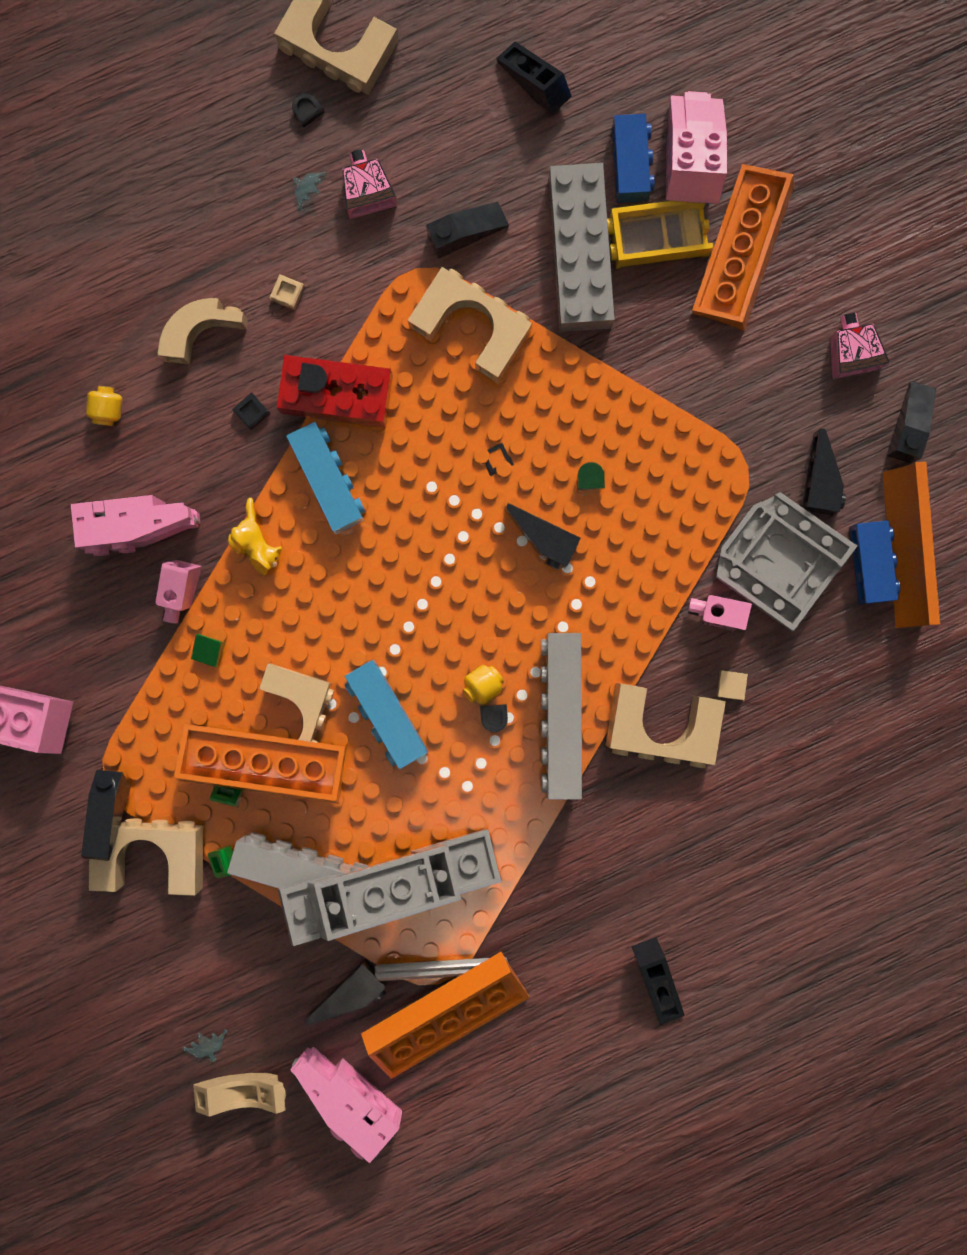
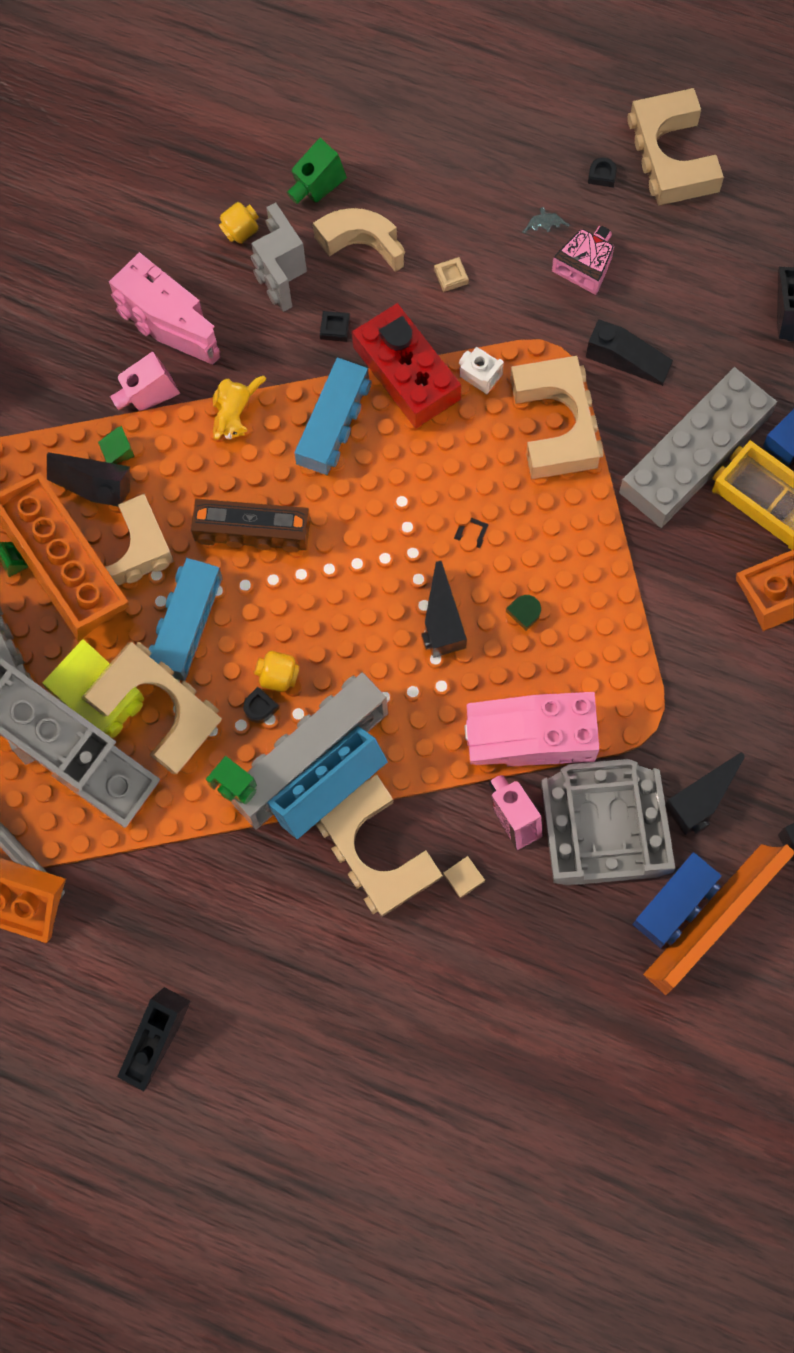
camera: 50 degrees right, 15 degrees down
none -> neon yellow slope [42,639,145,738]
none -> black slope [47,452,130,507]
none -> tan arch [81,642,222,774]
none -> reddish brown brick [191,499,311,552]
none -> green brick [206,755,257,804]
none -> light grey bracket [251,202,307,312]
none -> dark azure brick [267,726,388,839]
none -> green torso [286,137,347,204]
none -> white brick [459,347,504,394]
none -> bright pink piece [464,692,599,766]

